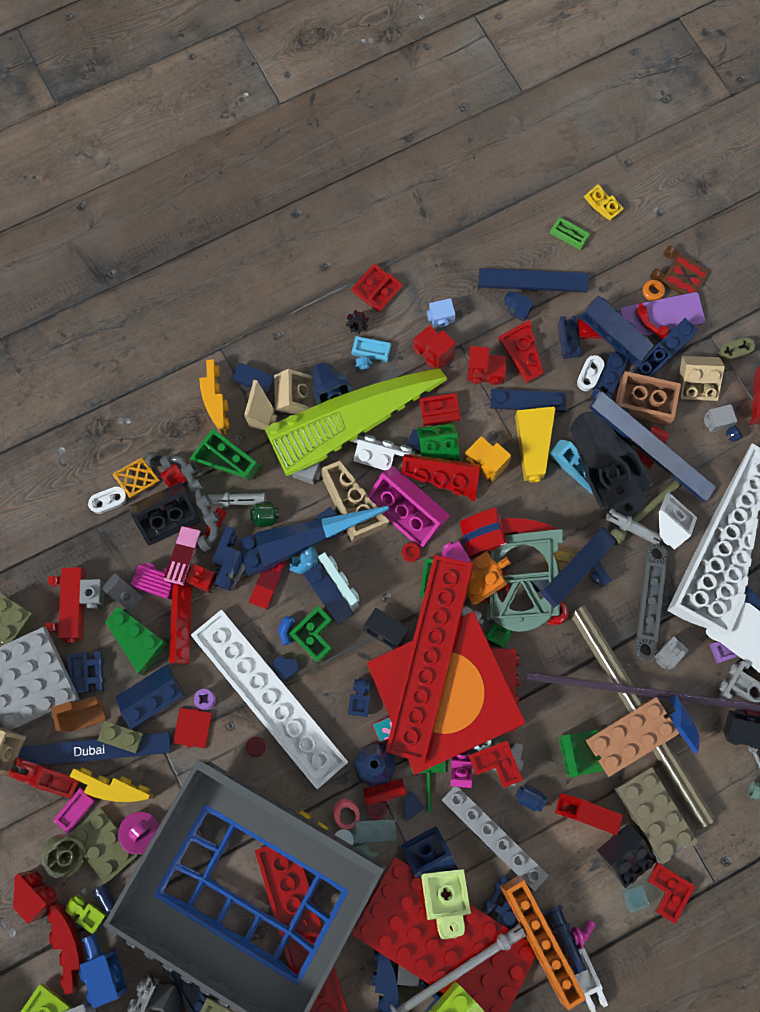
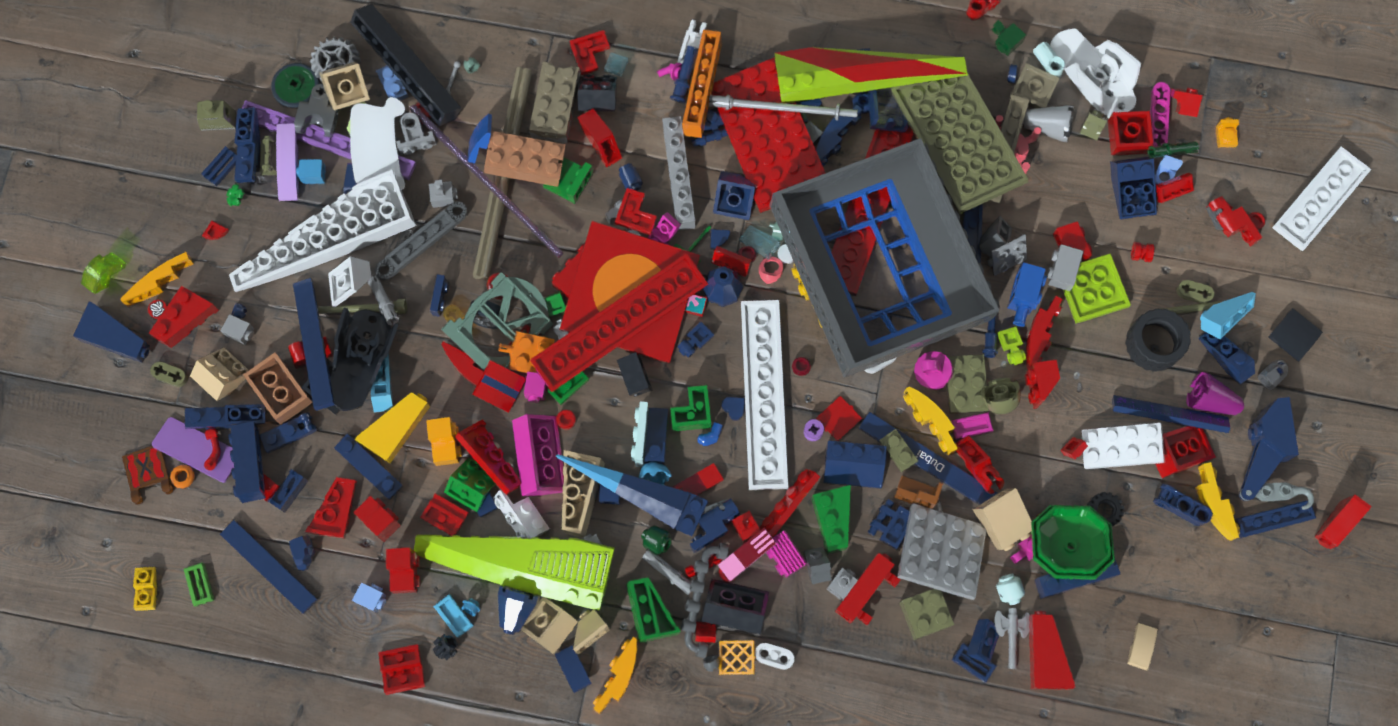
camera: 145 degrees left, 0 degrees up
yellowish green plate [421,869,471,939] -> none
dark blue tile [540,527,616,608] -> none
white plate [577,355,604,391] -> none

